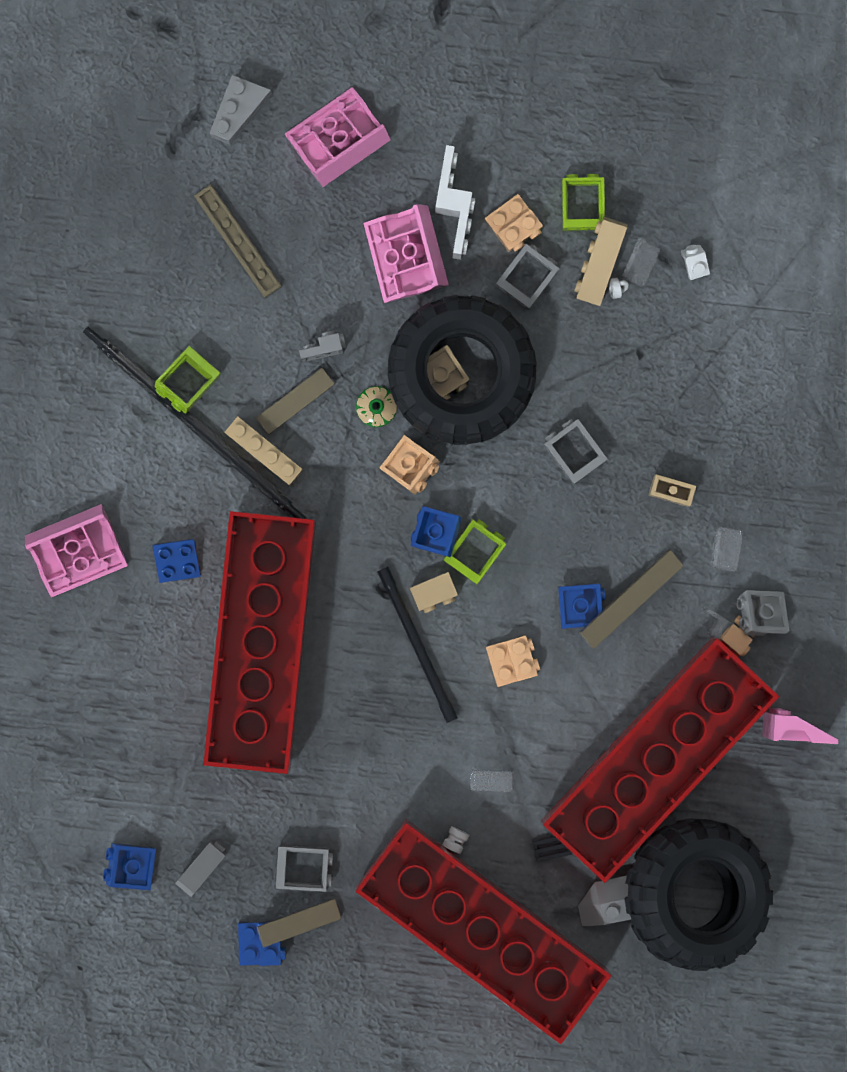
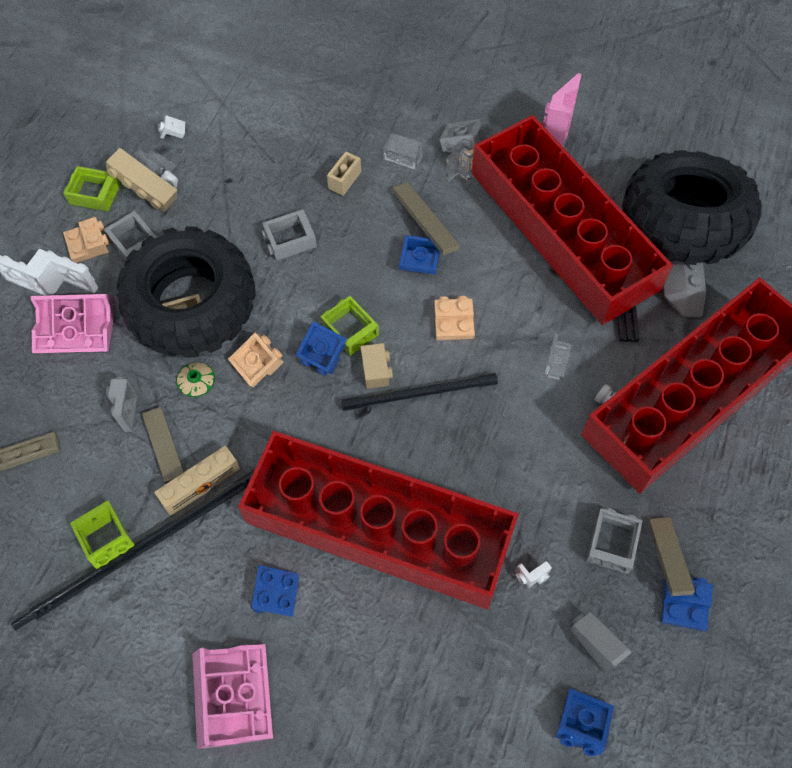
camera: 70 degrees left, 25 degrees down
none -> white bracket [516,561,552,588]

